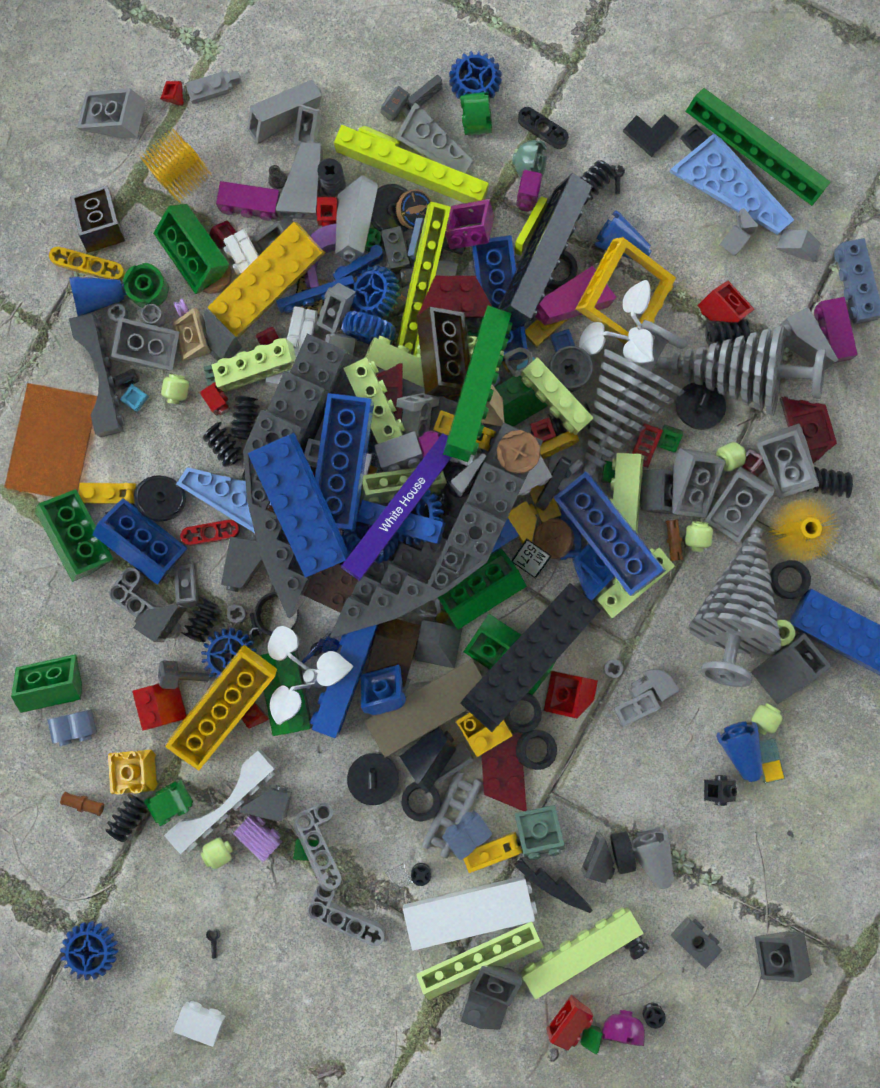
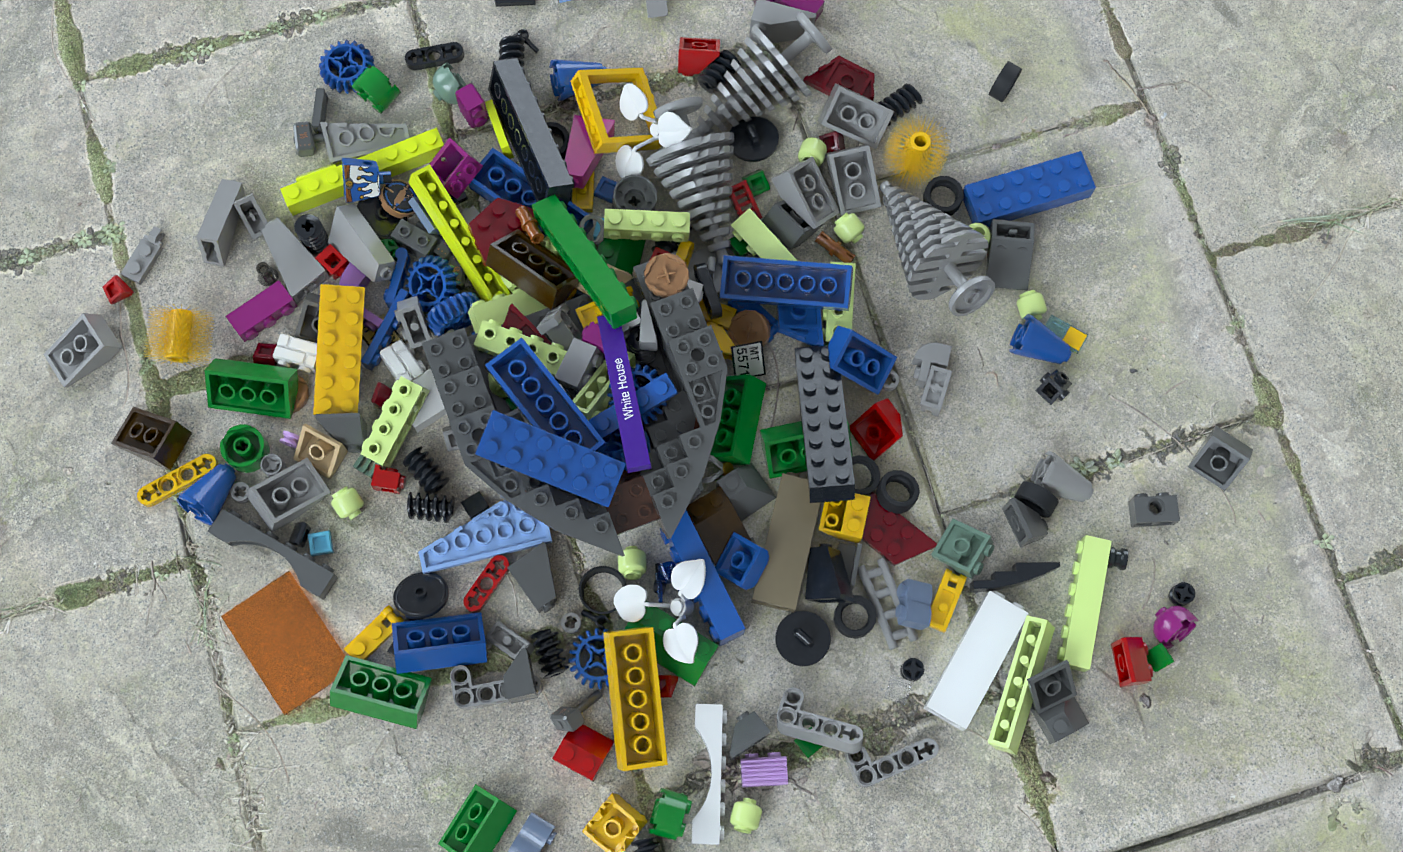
camera: 55 degrees left, 10 degrees down
none -> torso [342,158,392,203]
none -> dark orange pin [515,206,544,244]
none -> yellowish green head [618,546,647,580]
none -> blue slope [828,326,897,395]

